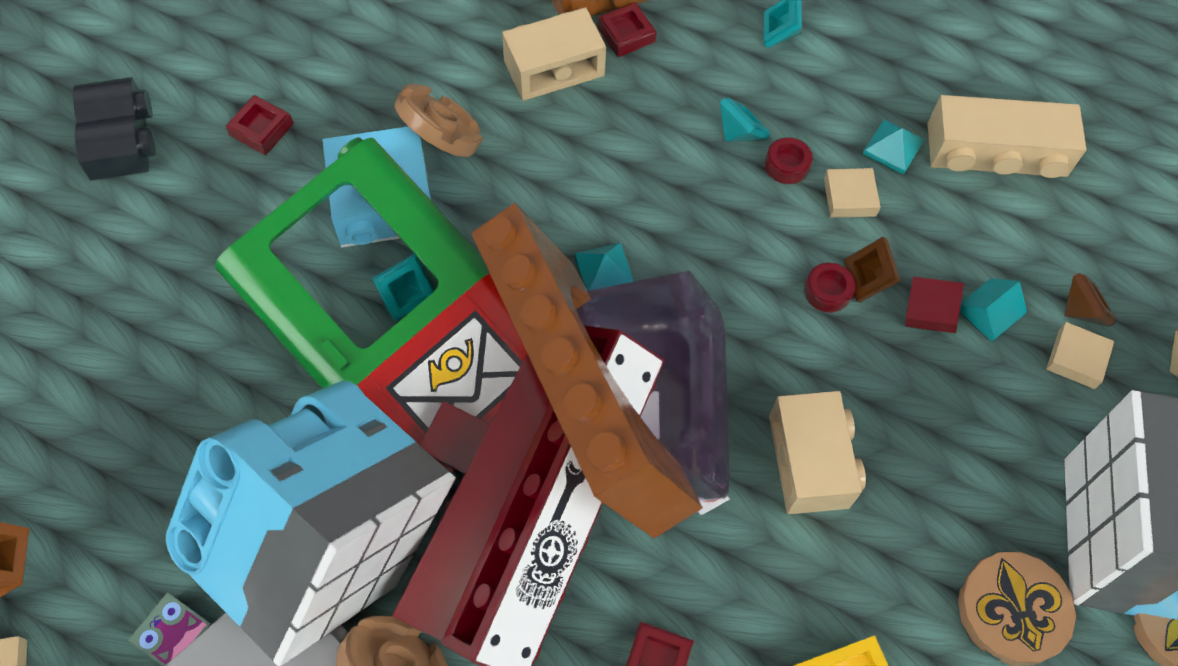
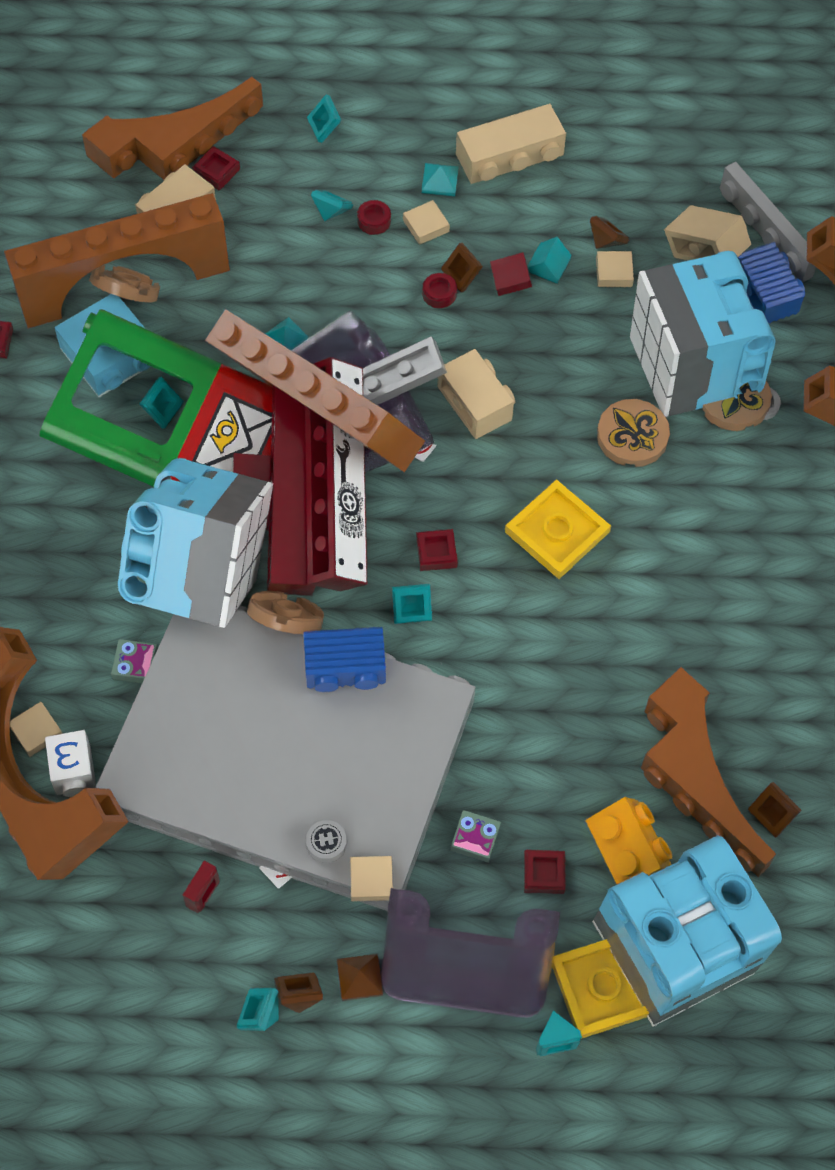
camera: 25 degrees left, 0 degrees up
none -> dark orange arch [4,193,230,328]
none -> light grey plate [363,336,447,405]

